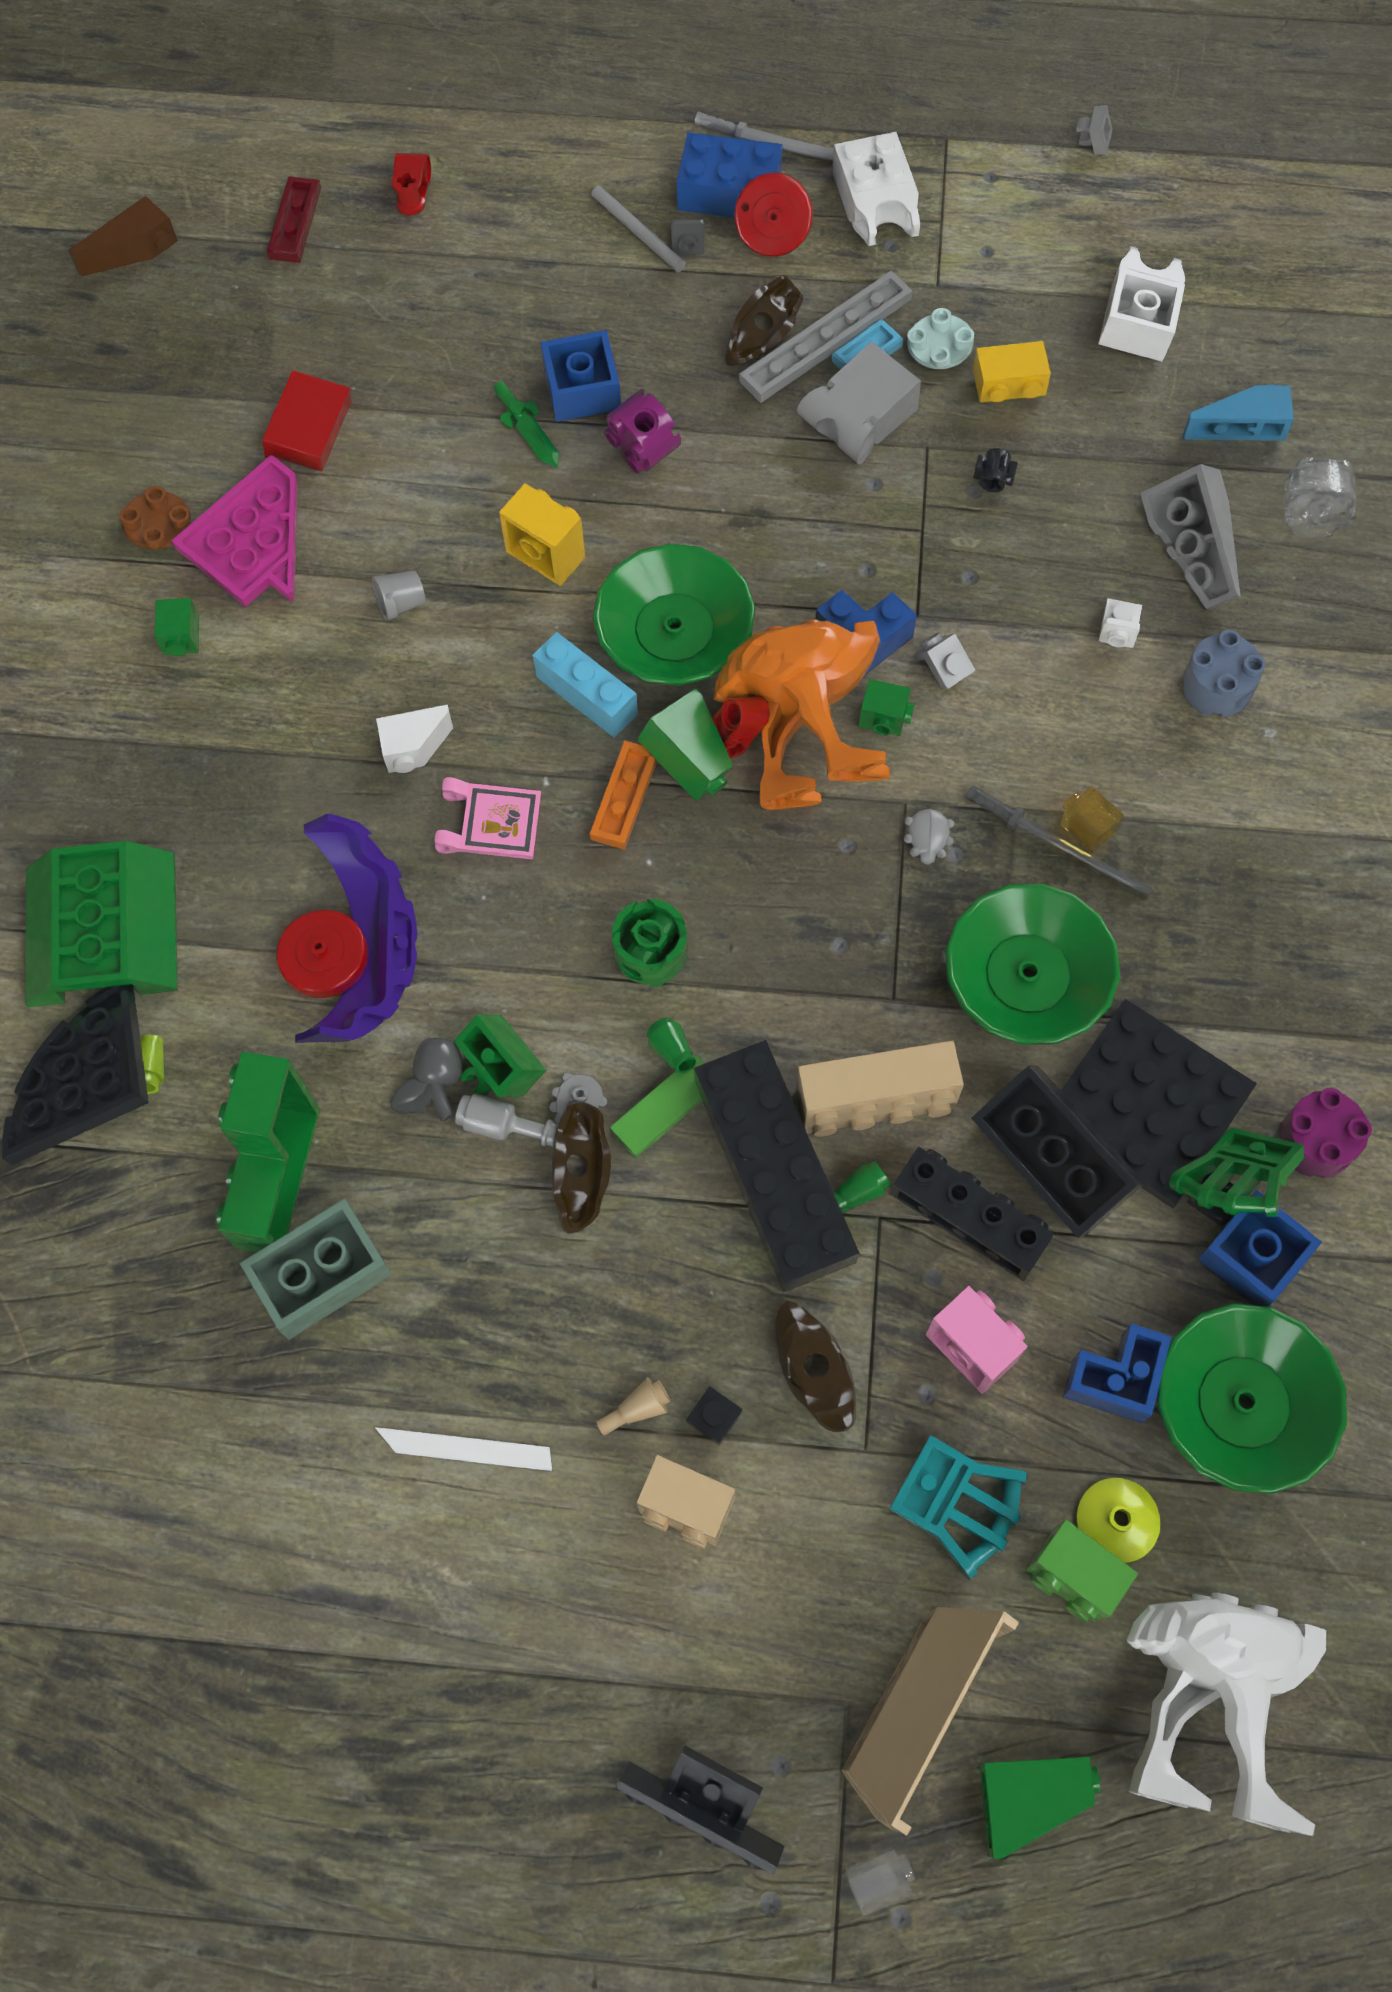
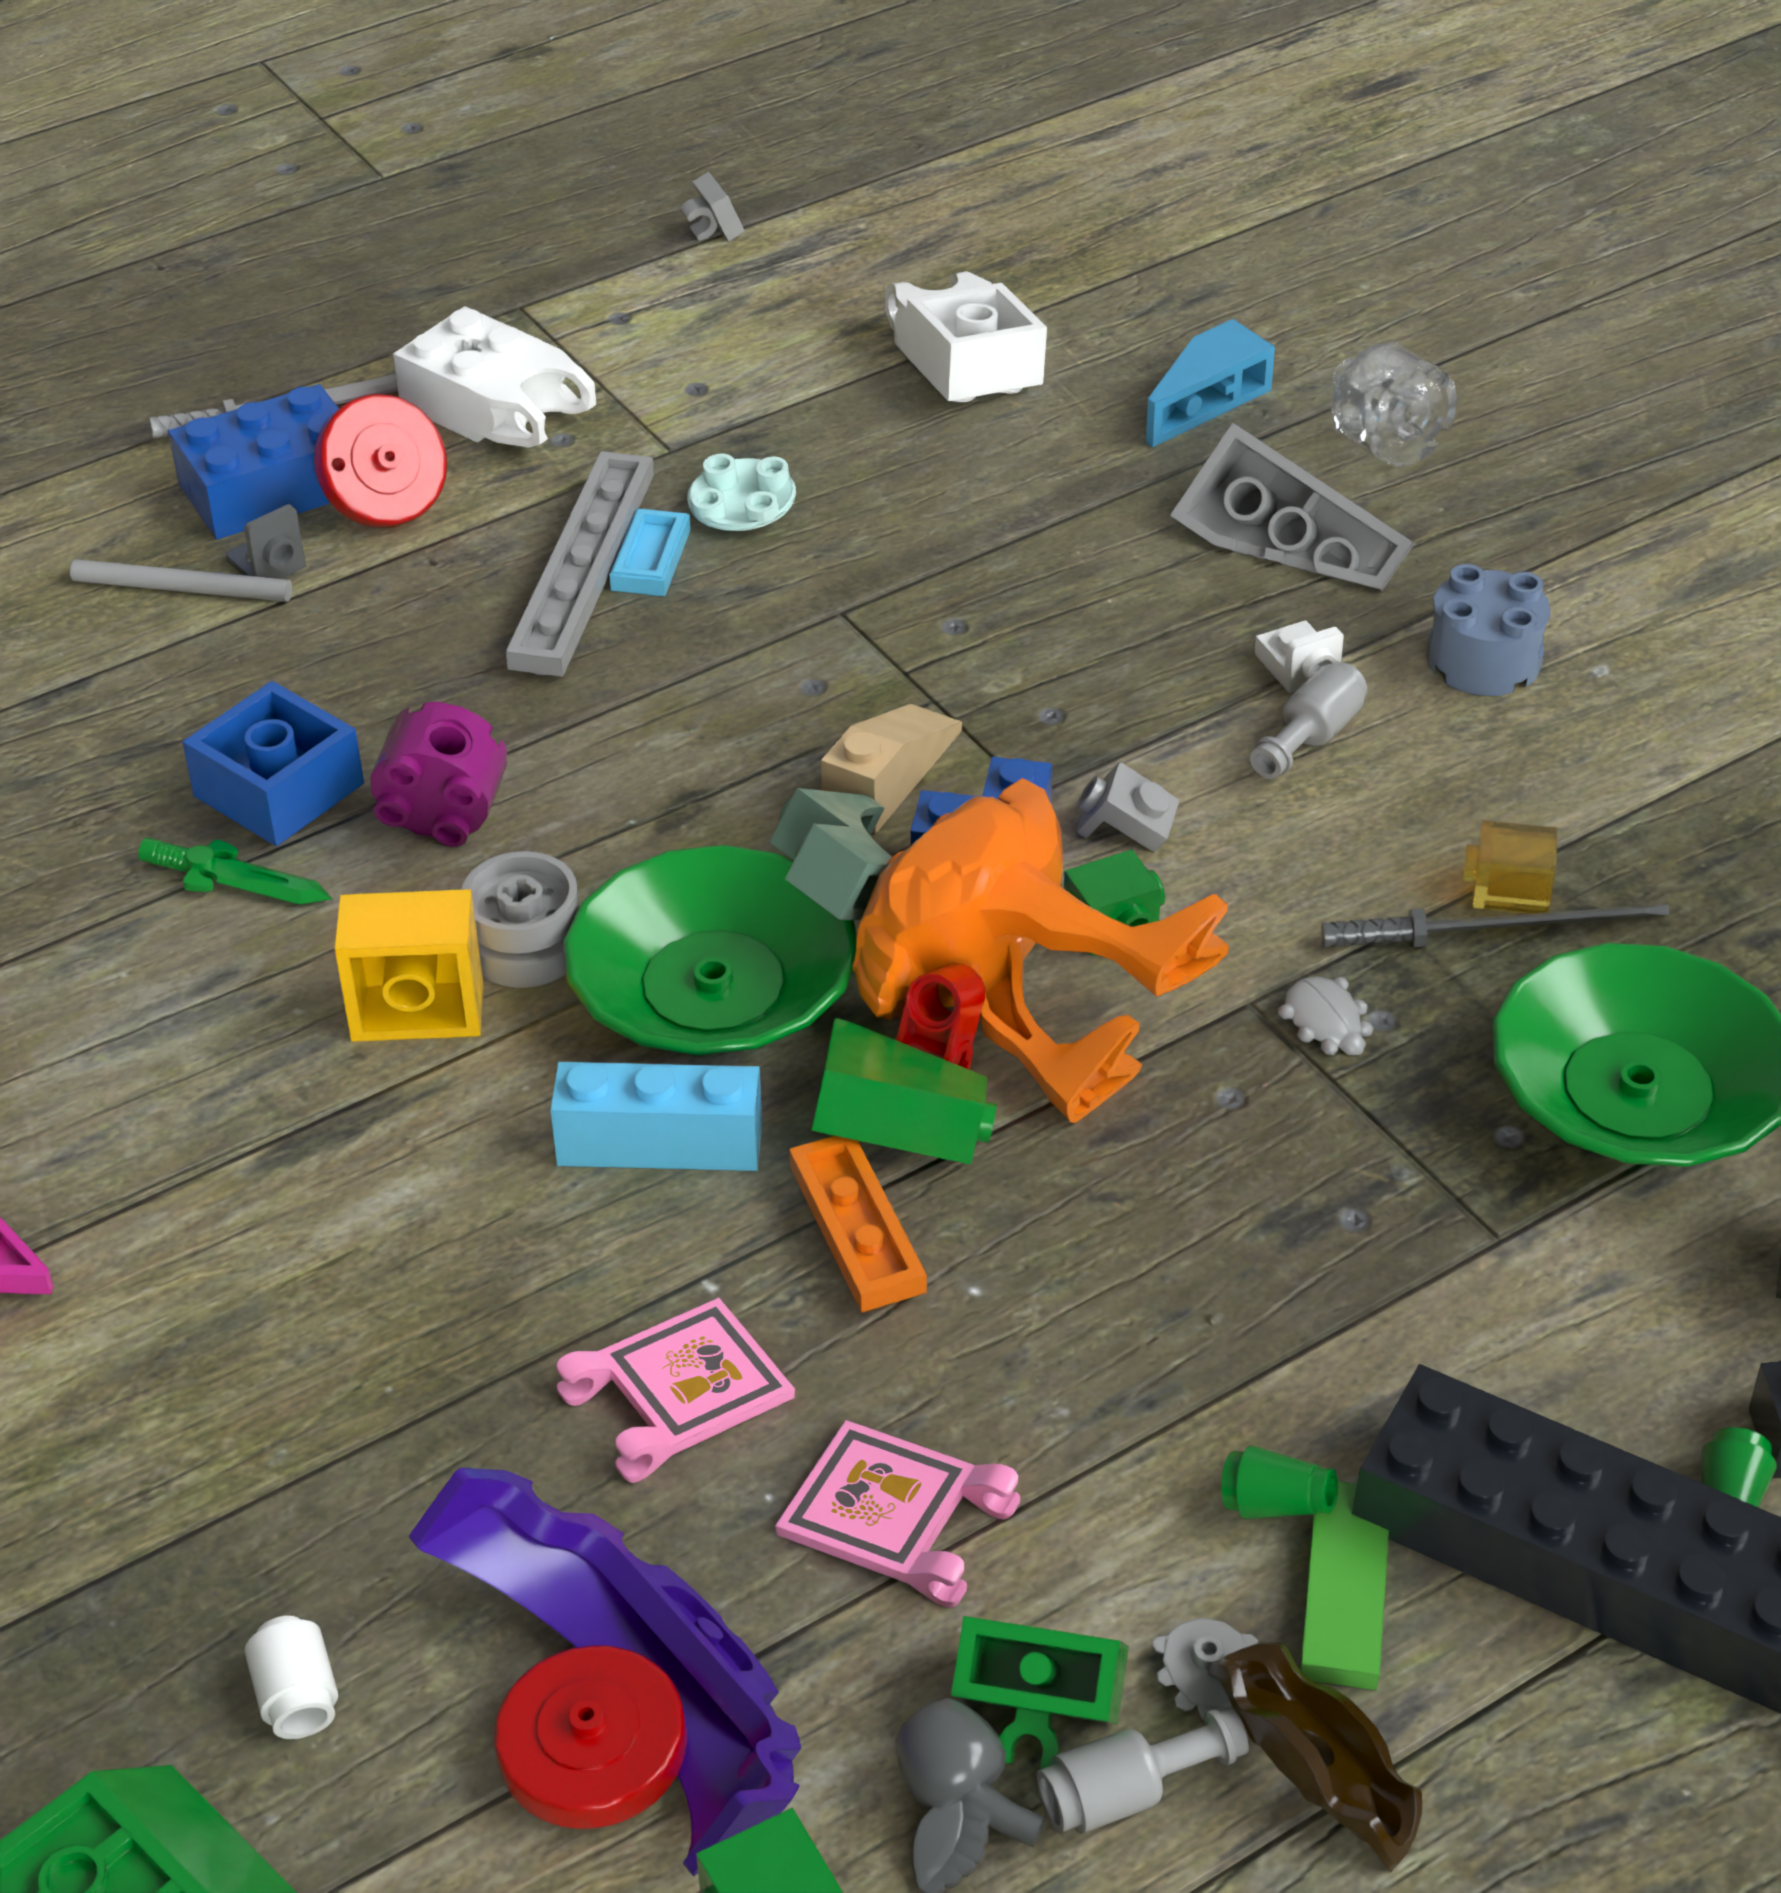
camera: 40 degrees left, 25 degrees down
light grey piece [372,570,426,621] -> none
white slope [376,705,453,773] -> none
green brick [612,899,688,987] -> none
dark brown piece [726,275,804,366] -> none
tan brick [796,1040,964,1137] -> none
light grey piece [797,341,921,464] -> none
yellow brick [973,341,1051,403] -> none
black gear [973,448,1018,492] -> none
none -> white brick [244,1616,338,1739]
none -> light grey wheel [461,851,579,988]
none -> sand green arch [770,788,892,920]
none -> bright pink flag [775,1420,1021,1608]
none -> tan slope [821,704,962,834]
none -> light grey piece [1250,662,1367,779]

